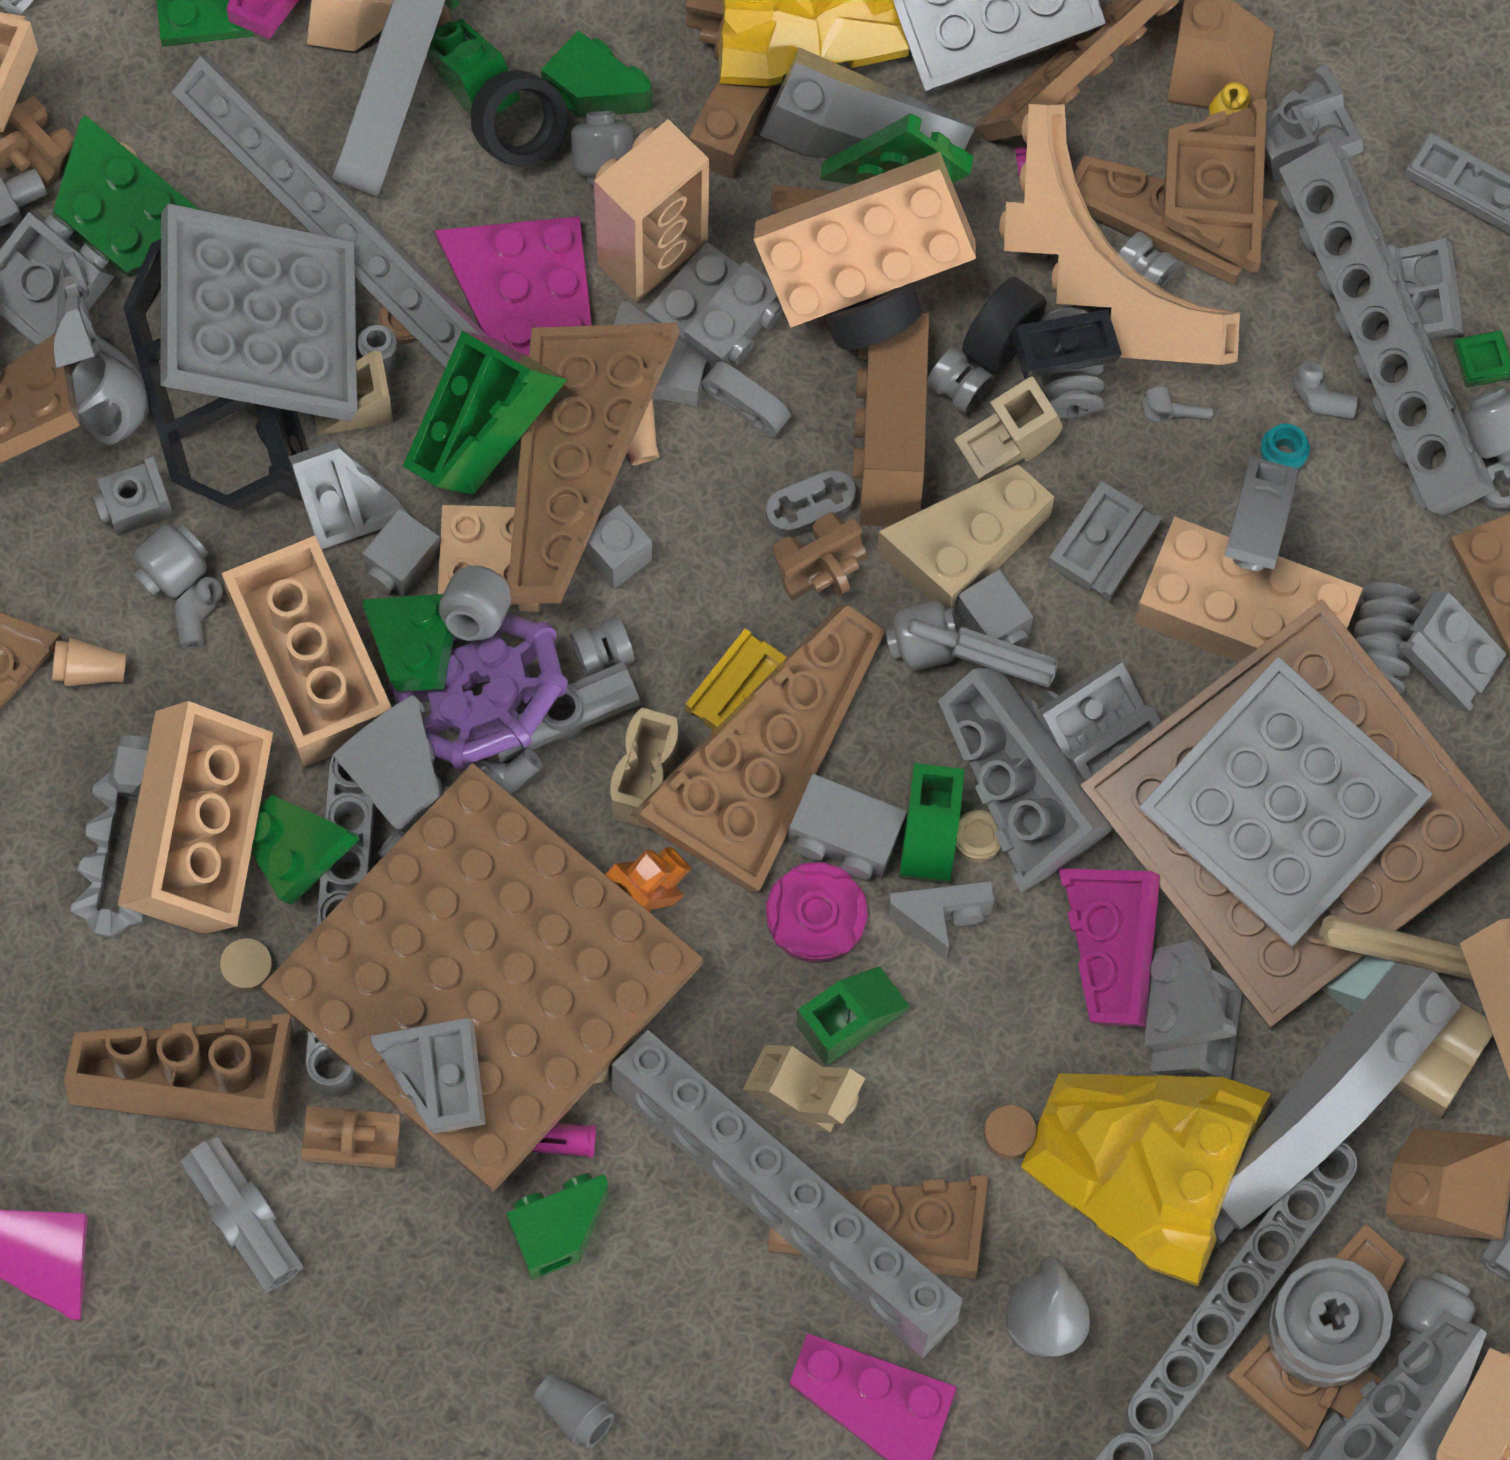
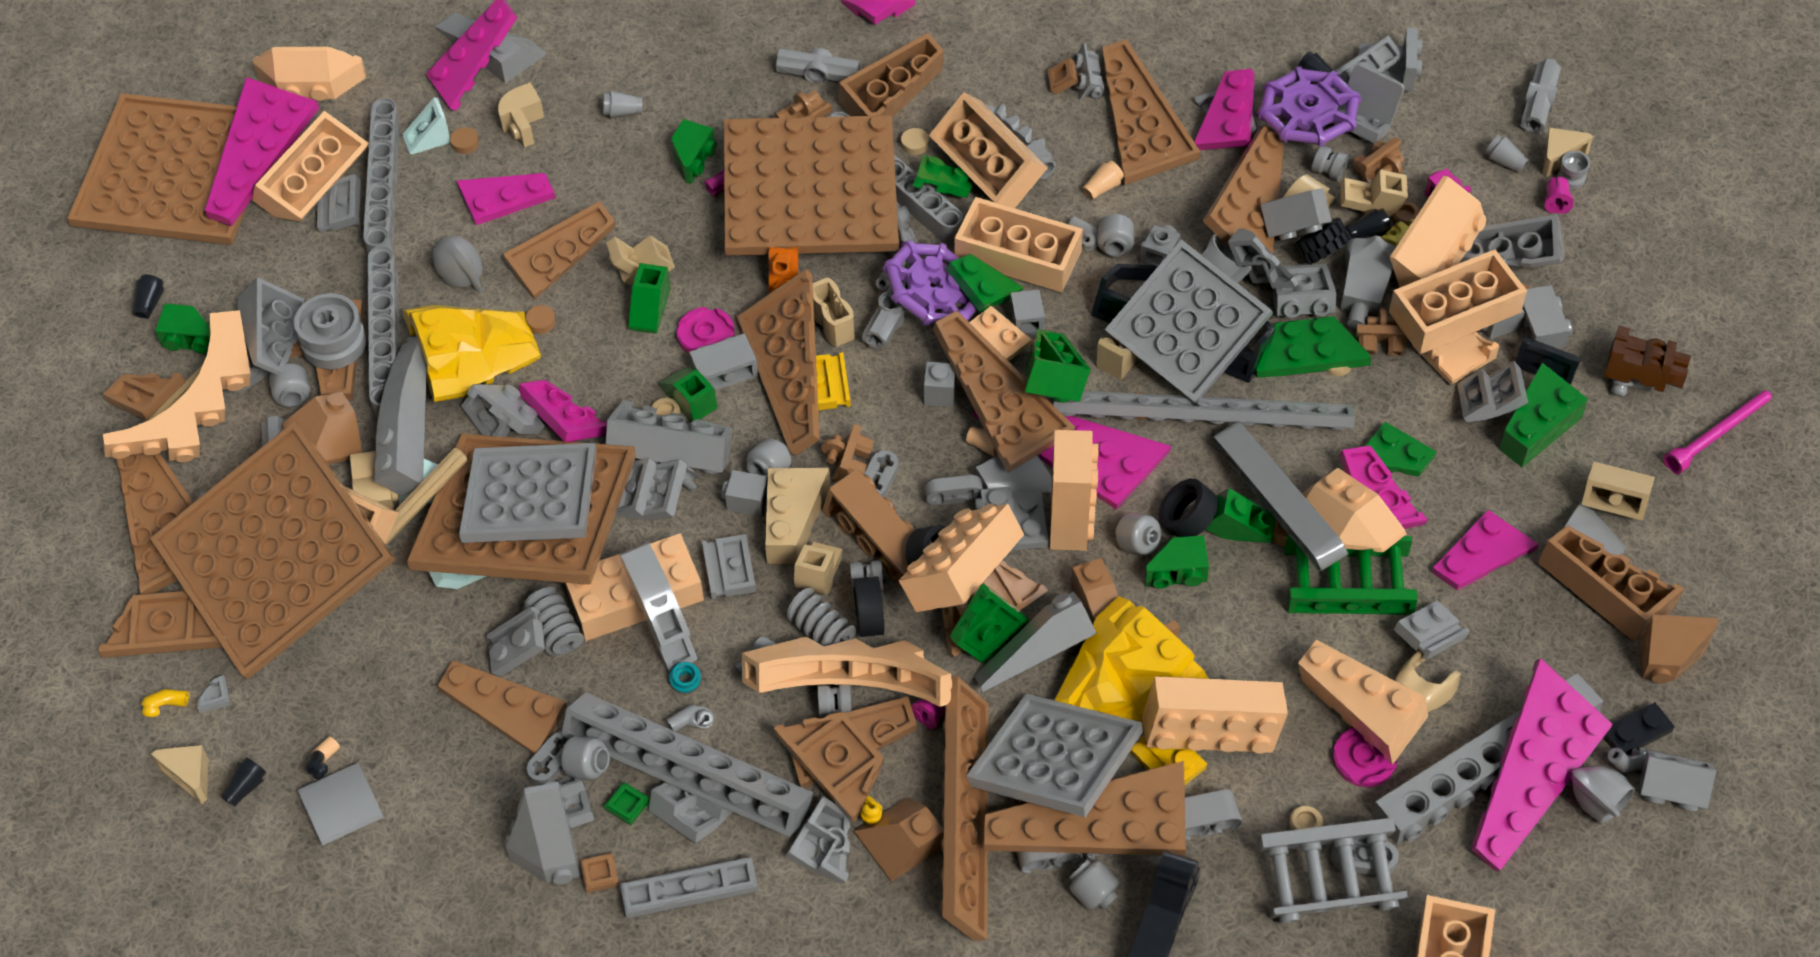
camera: 140 degrees right, 15 degrees down
light grey wing [289,440,409,550] -> none
light grey slope [332,695,443,834] -> none
light grey pin [357,325,397,374] -> none
light grey wing [371,1018,486,1134] -> none
light grey head [439,566,512,641] -> none
light grey wheel [570,615,635,677] -> none
light grey brick [612,1030,962,1358] -> none
light grey slope [887,881,994,959] -> none
light grey axle [907,619,1058,688] -> none
black plate [1011,309,1122,379] -> none

